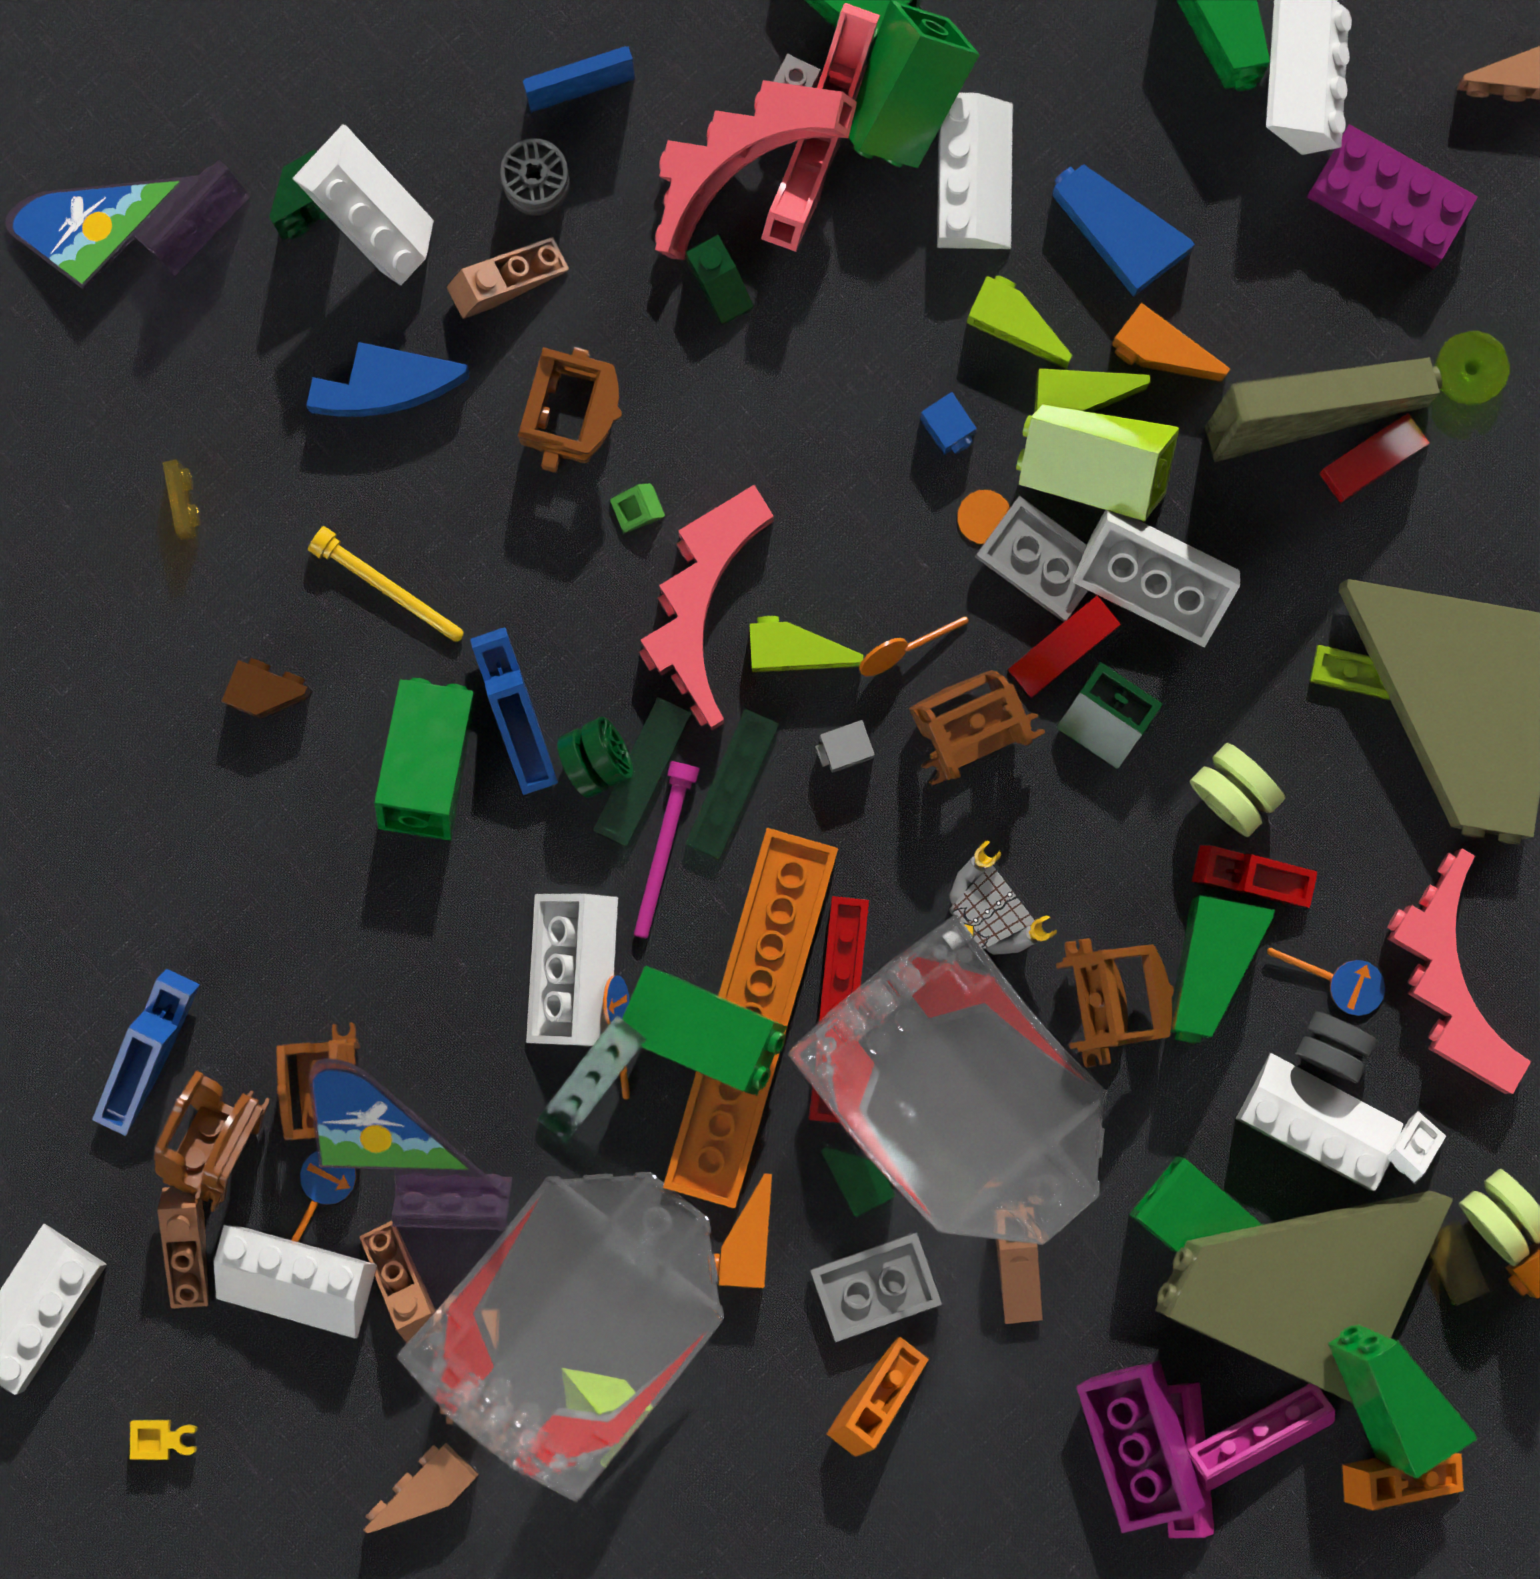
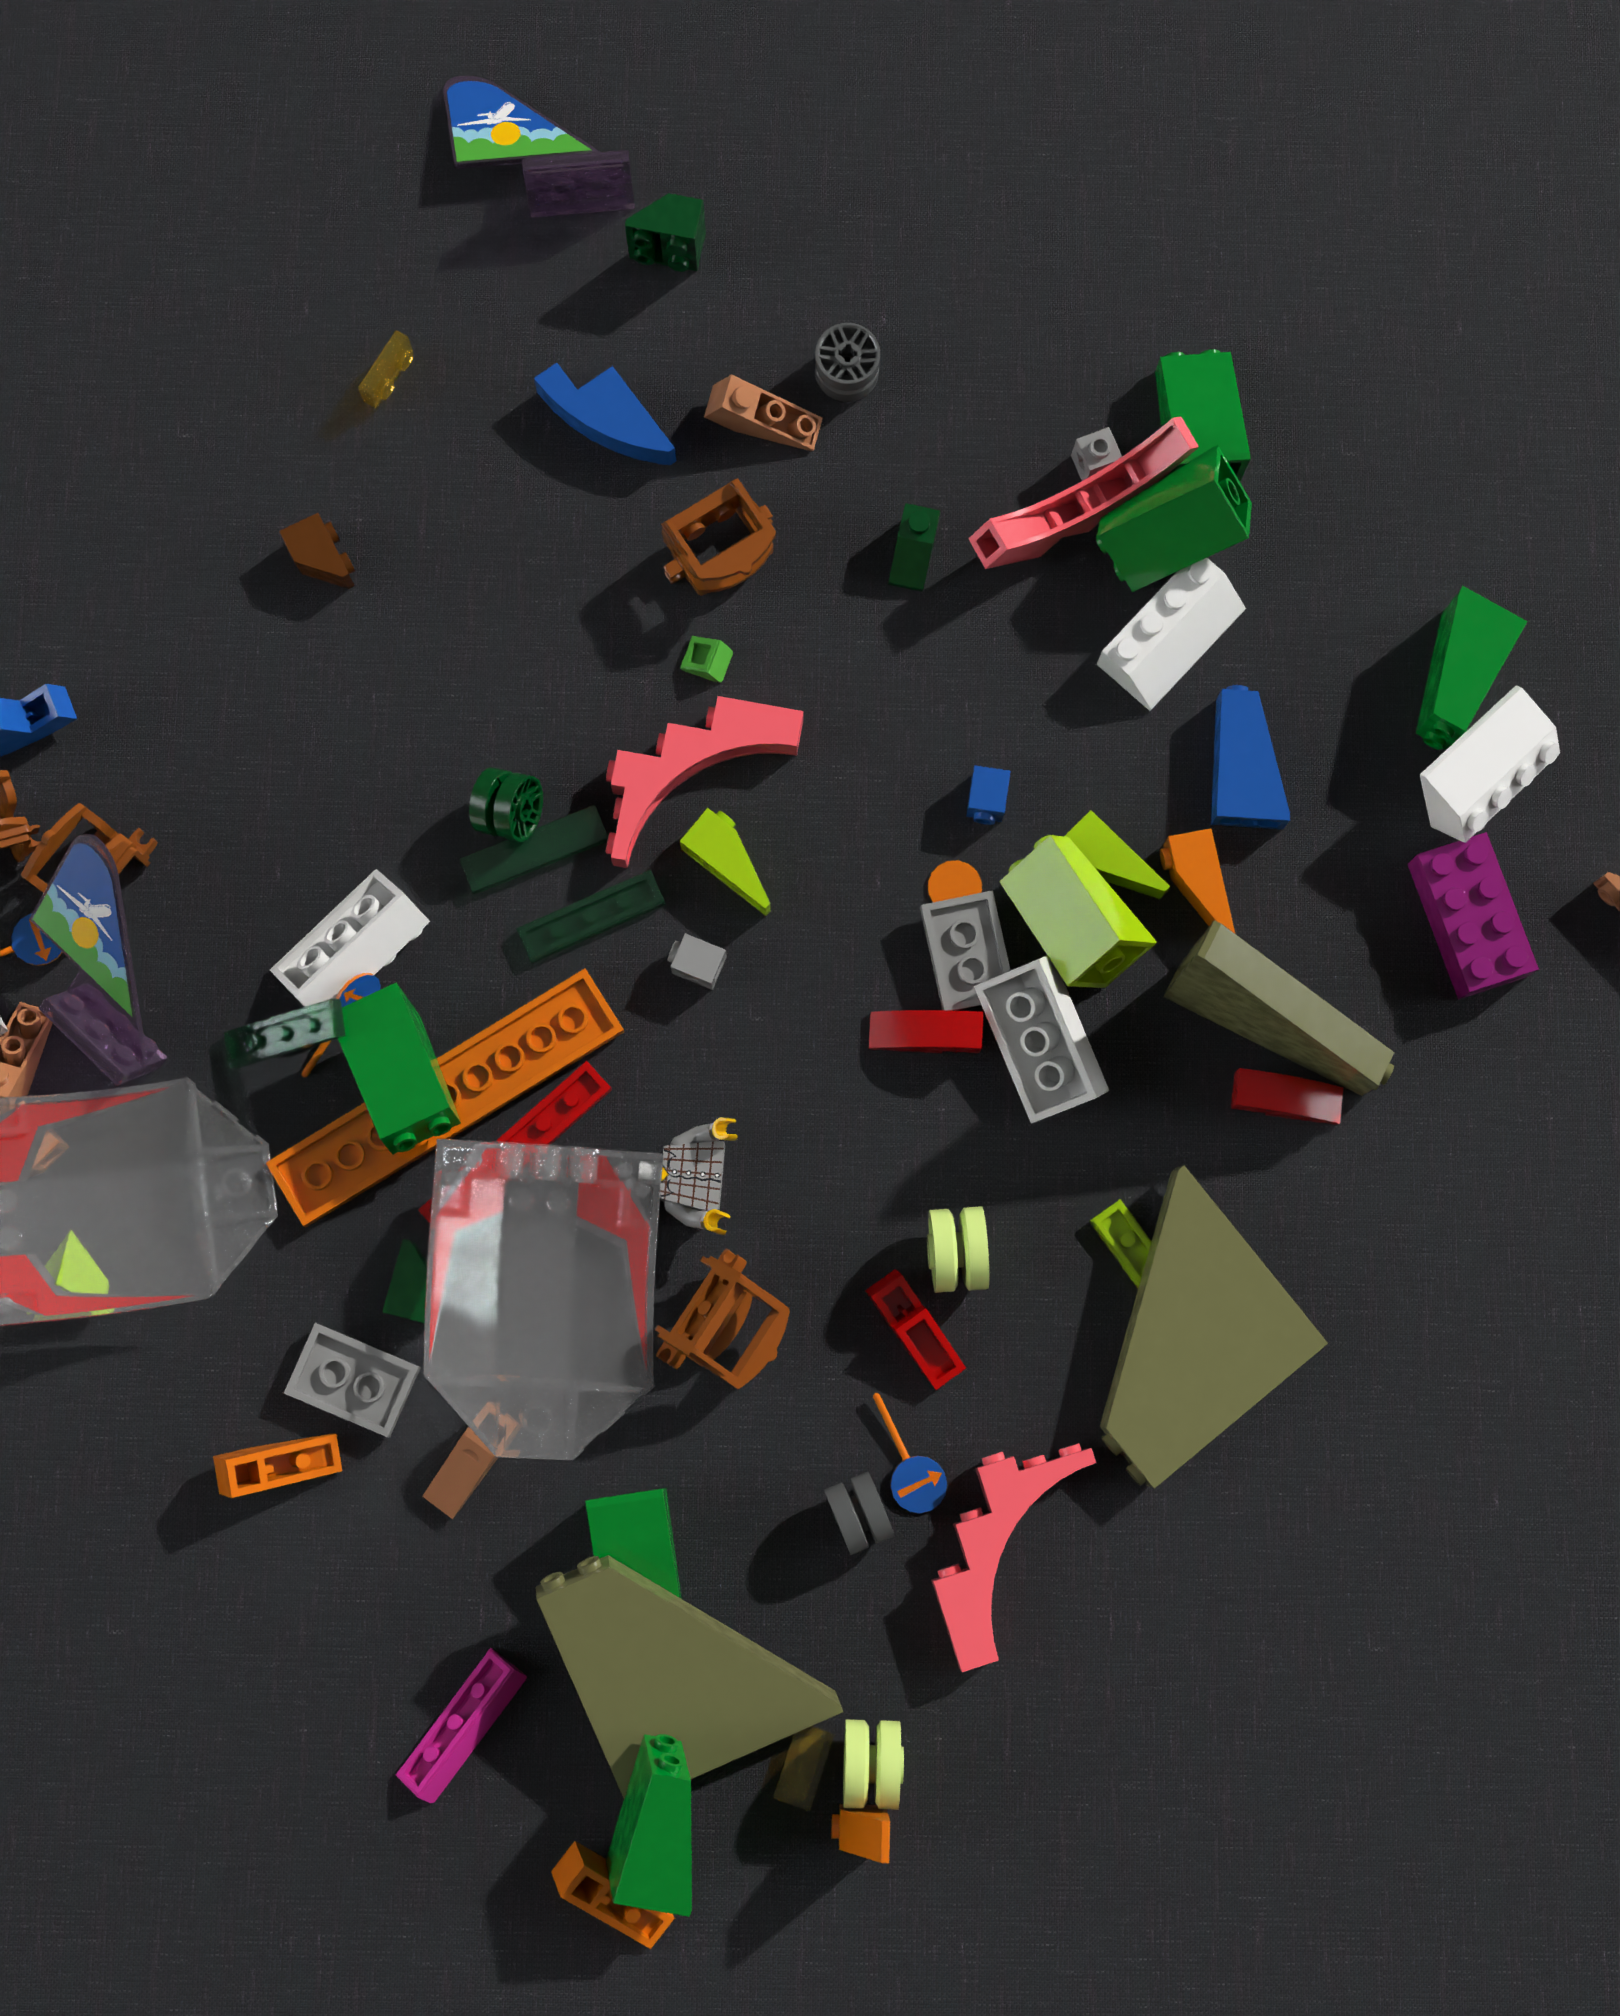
camera: 40 degrees right, 5 degrees down
white slope [292,124,434,285] -> none
yellow piece [307,526,463,641] -> none
green slope [374,678,474,841] -> none
blue slope [470,627,558,795] -> none
blue tile [523,46,635,112] -> none
dark pink piece [634,761,700,939] -> none
coral arch [655,80,857,260] -> none
orange slope [712,1173,772,1288] -> none
orange piece [859,617,969,677] -> none
dark orange animal [909,670,1045,785] -> none
lime slope [967,276,1072,369] -> none
dark green slope [1056,662,1163,769] -> none
magenta brick [1076,1360,1205,1533] -> none
green slope [1170,896,1274,1044] -> none
dark pink slope [1188,1383,1335,1492] -> none
white slope [1236,1053,1403,1191] -> none
white plate [1386,1111,1446,1182] -> none
clear neon green plate [1435,331,1510,405] -> none

